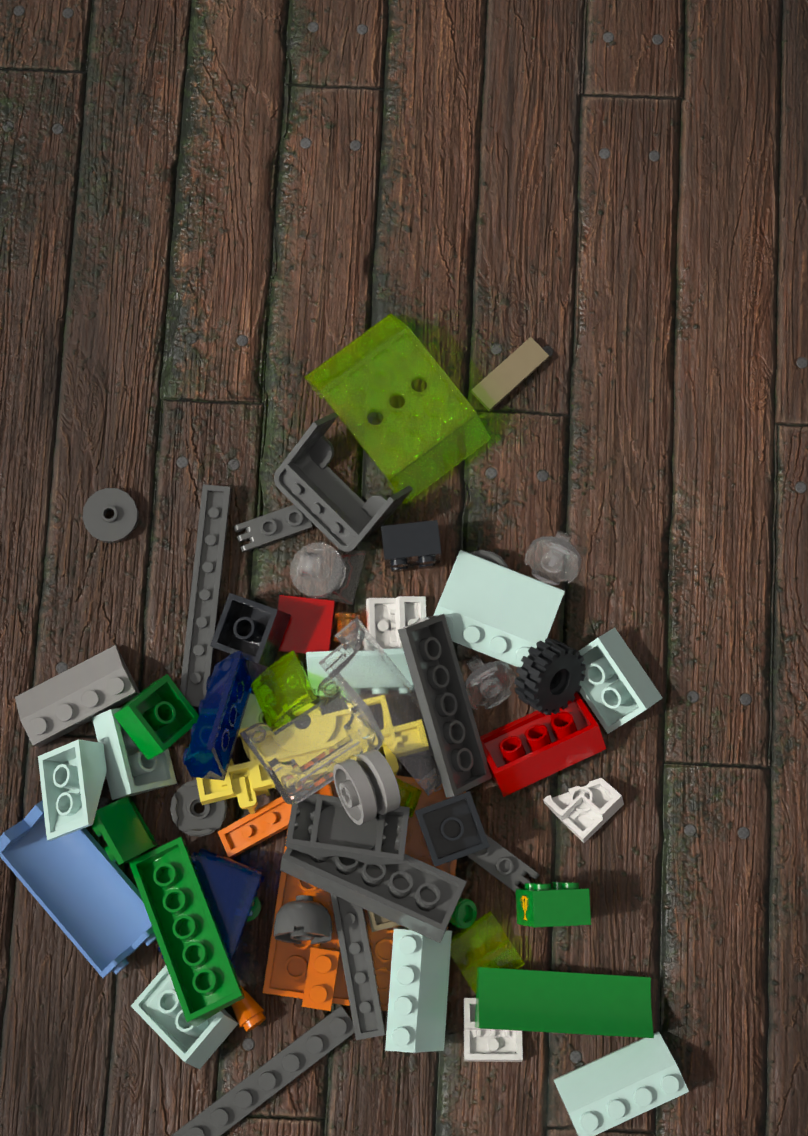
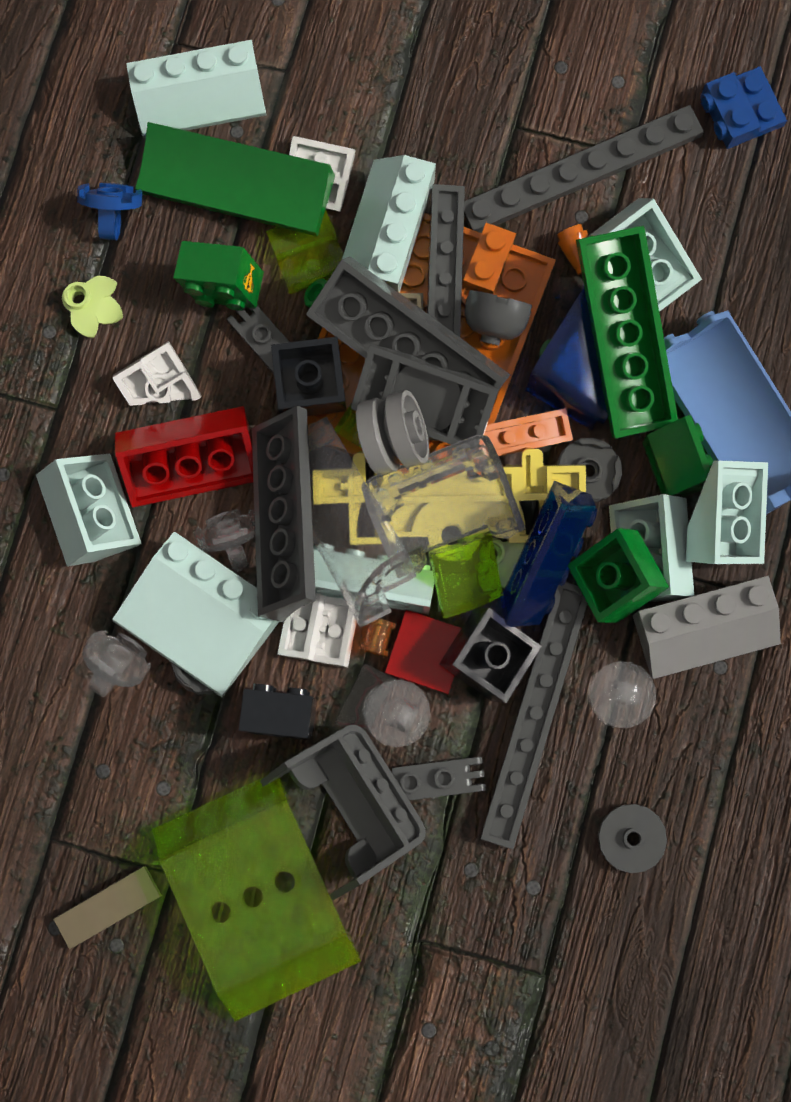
camera: 165 degrees left, 0 degrees up
black tyre [514,638,586,715] -> none
none -> yellowish green plate [62,276,123,338]
none -> blue tile [77,183,142,240]
none -> clear tile [588,661,656,729]

